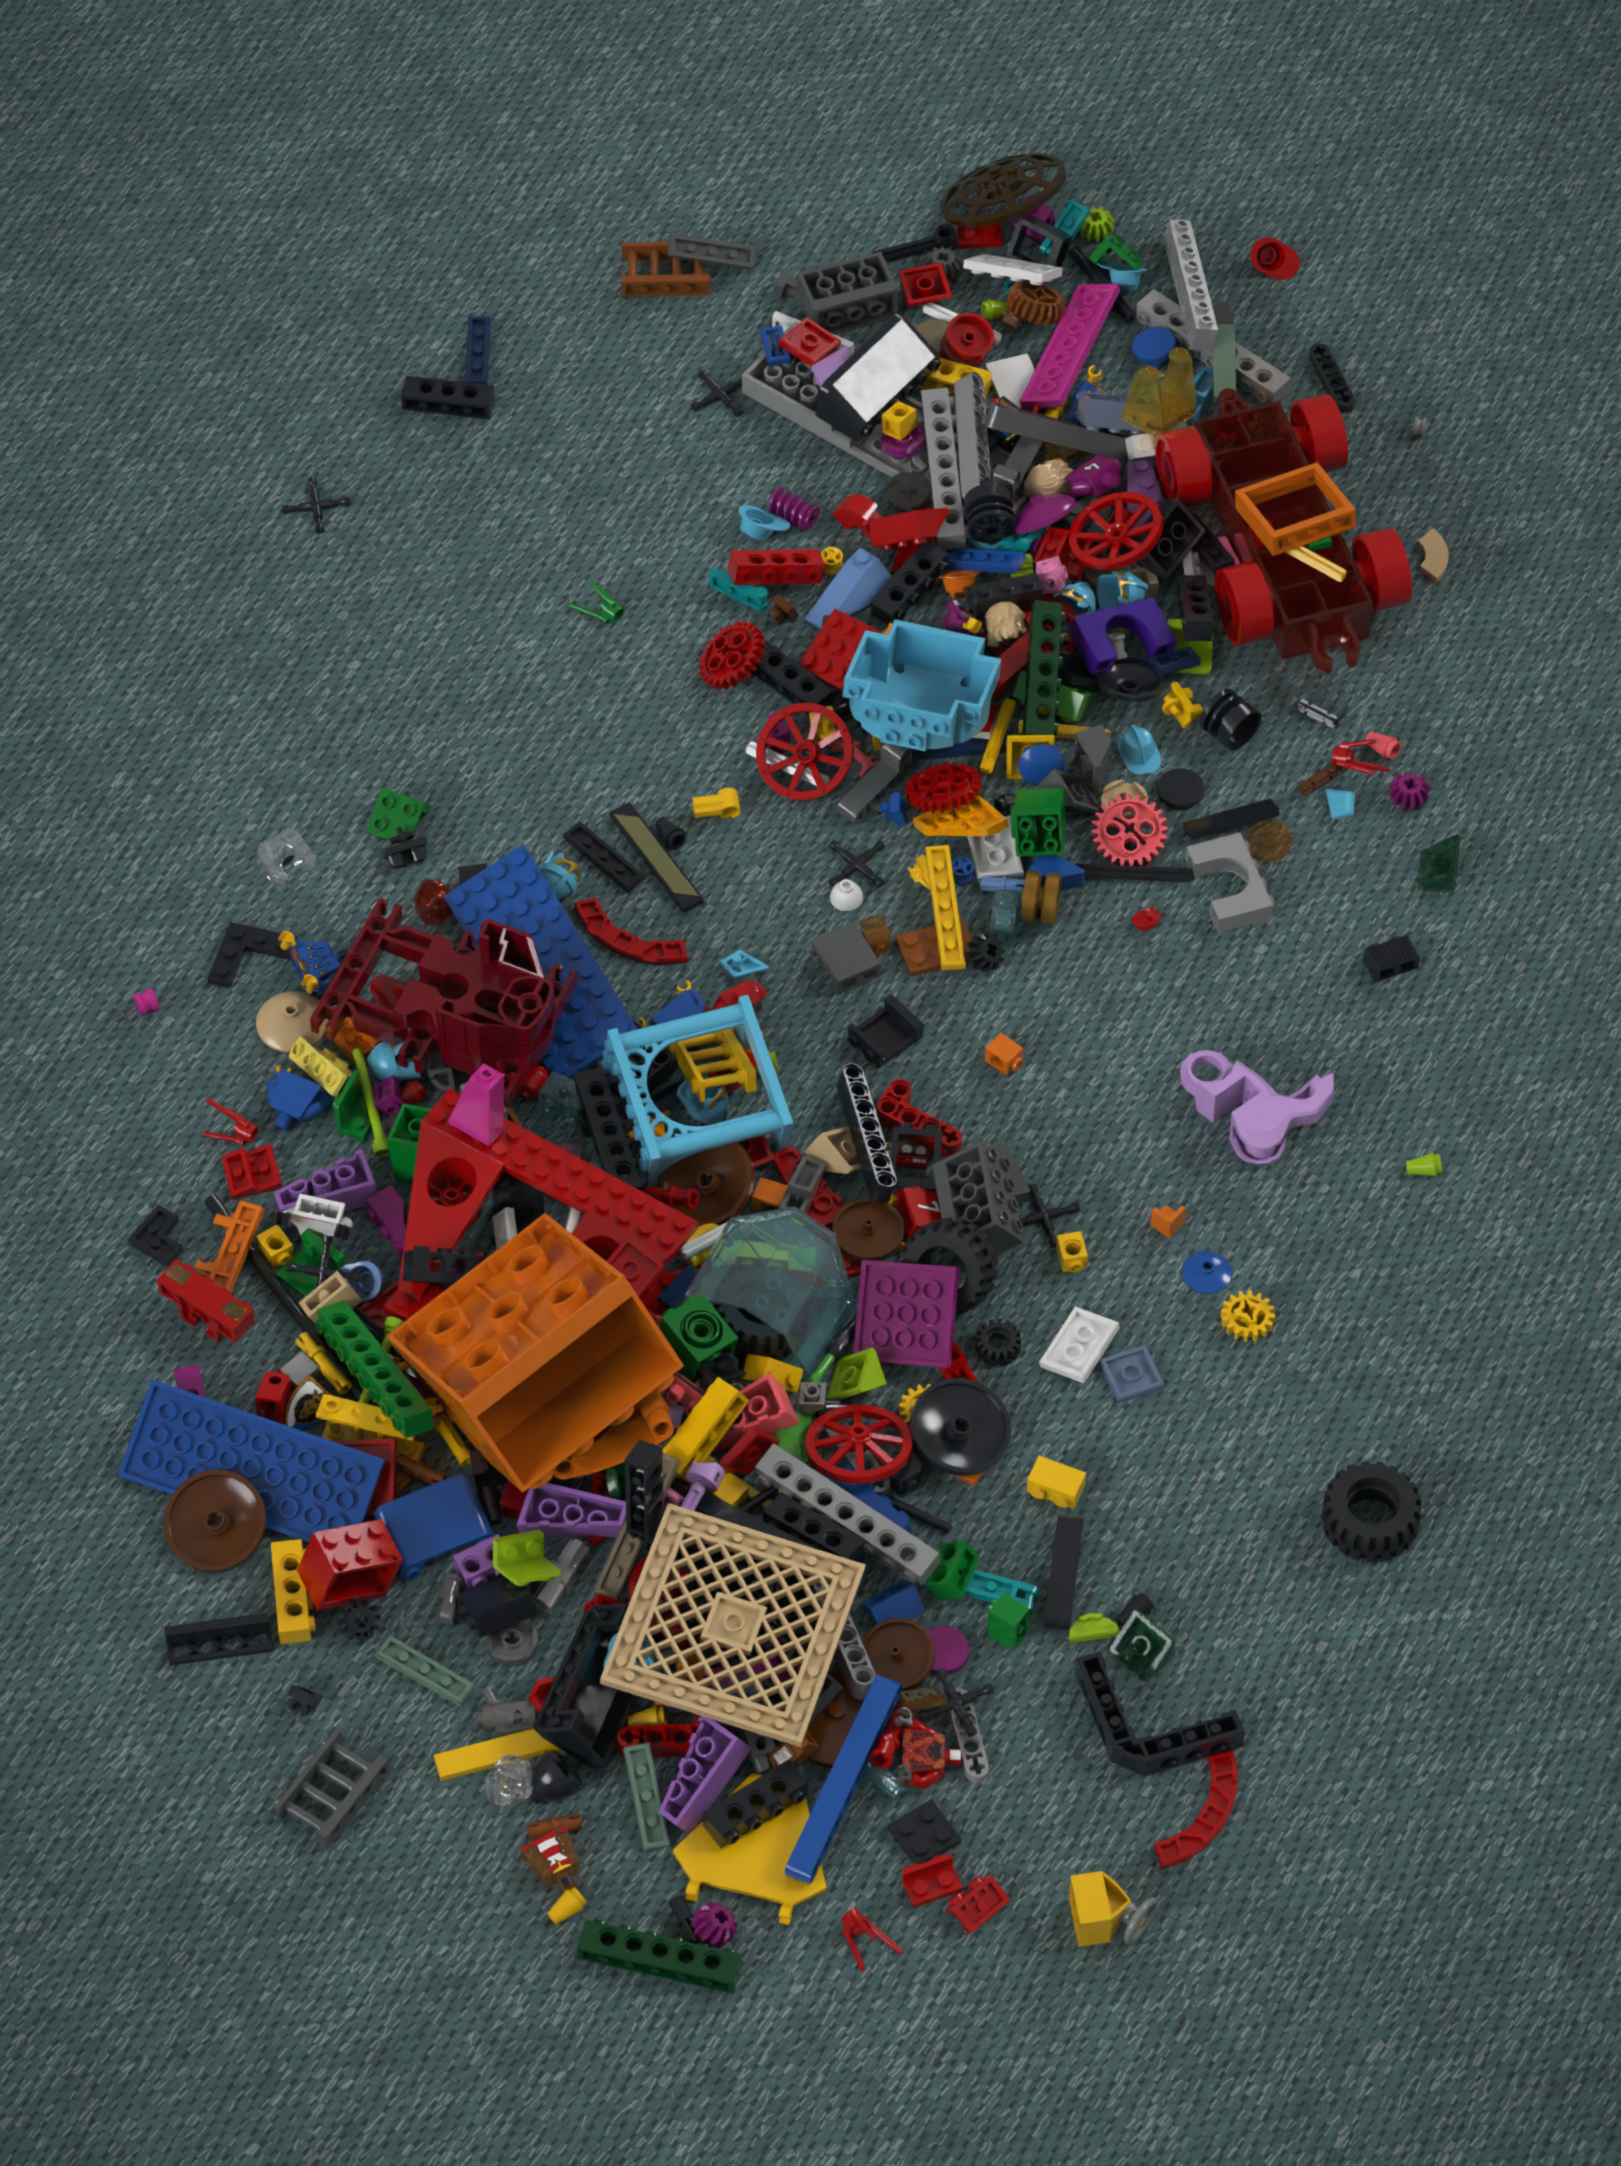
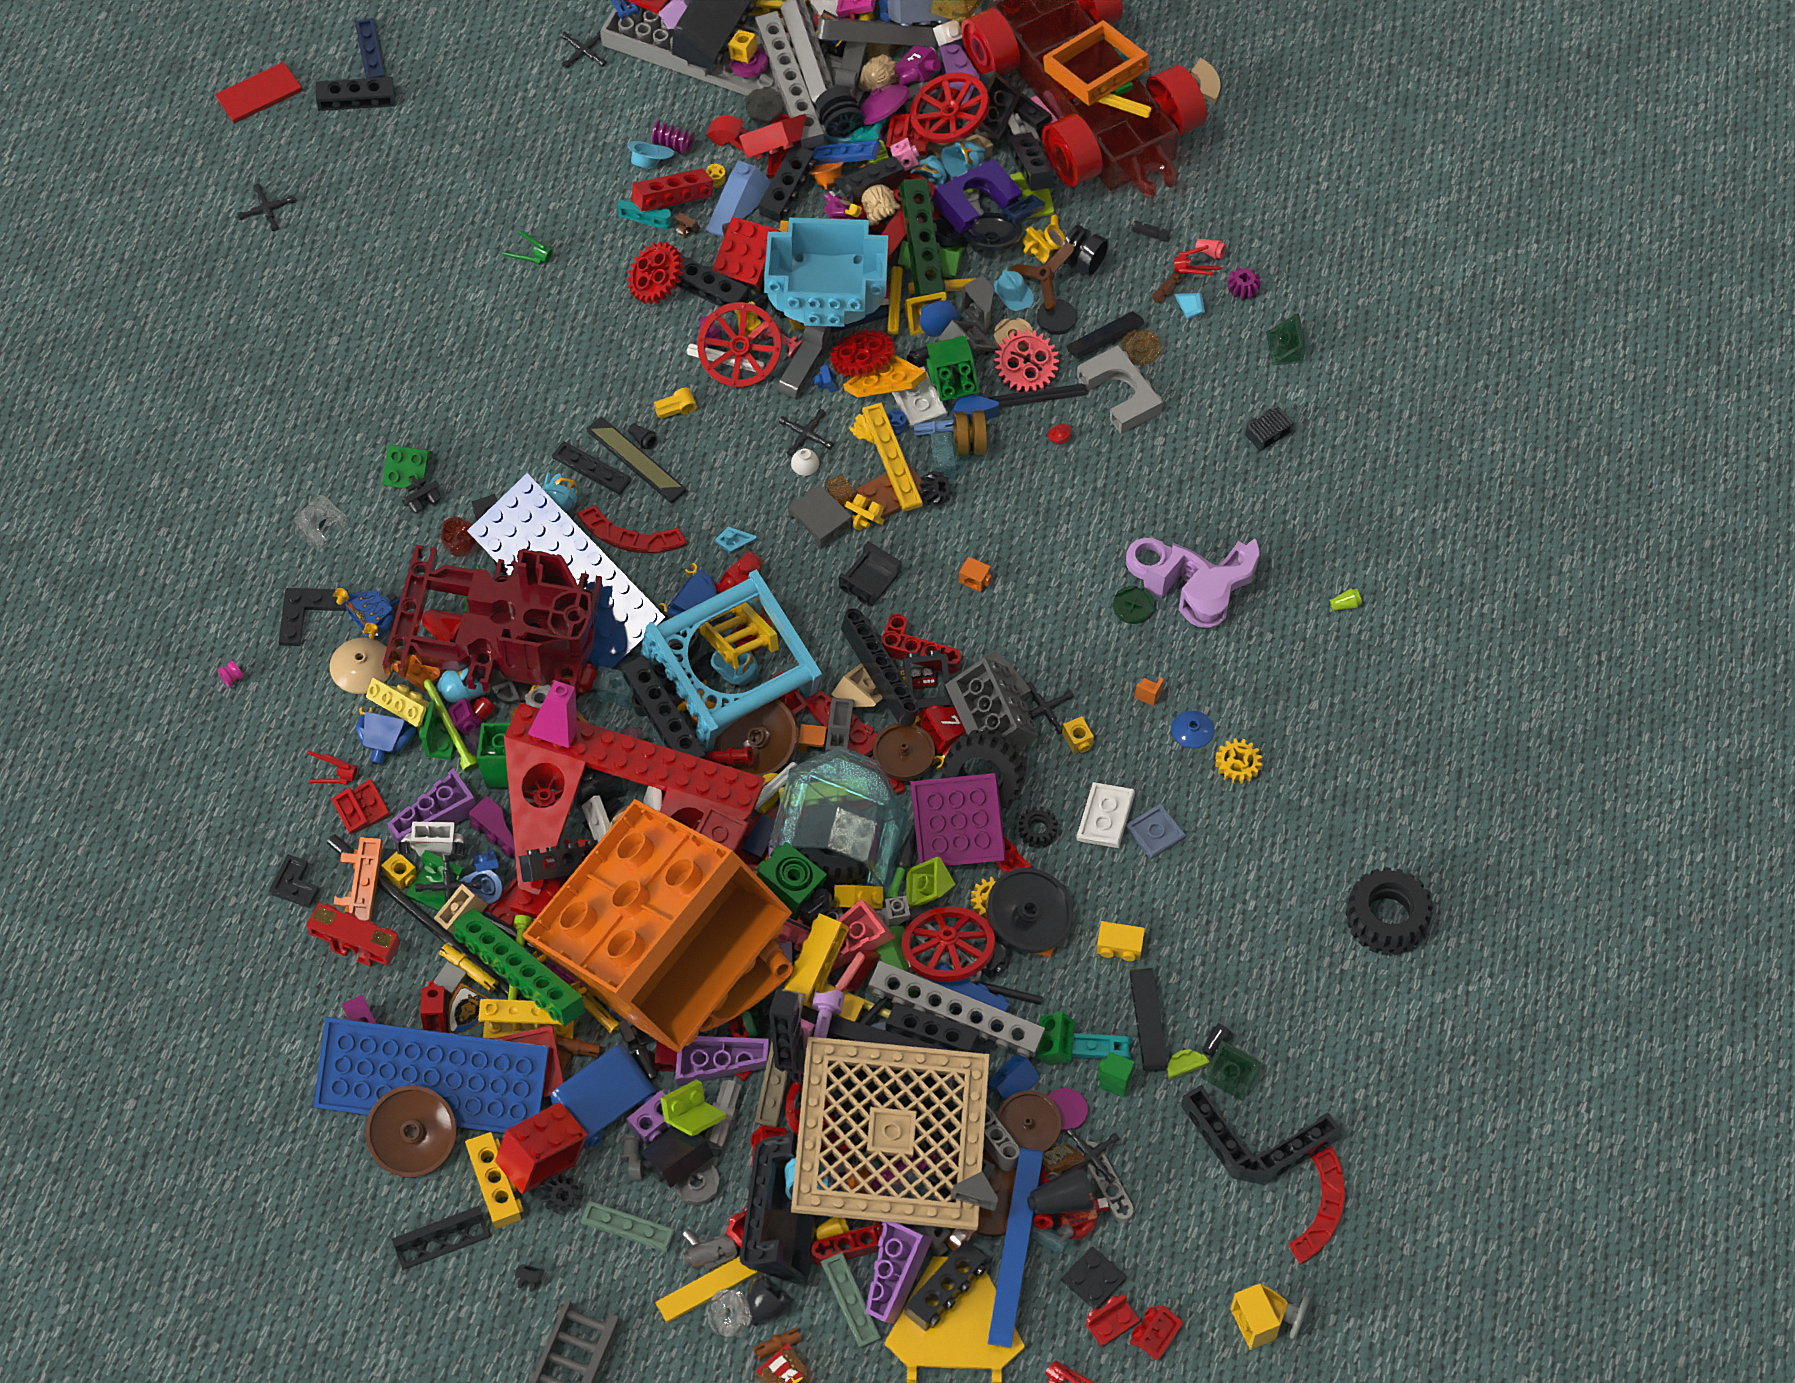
camera: 15 degrees left, 5 degrees up
none -> red tile [215,62,302,124]
none -> blue plate [472,849,499,873]
none -> yellow hips [844,494,885,530]
none -> dark grey slope [950,1171,998,1211]
none -> reddish brown piece [1011,243,1074,310]
none -> black cone [1027,1166,1094,1214]
none -> yellow piece [1044,214,1066,250]
none -> dark green tile [1113,585,1155,624]

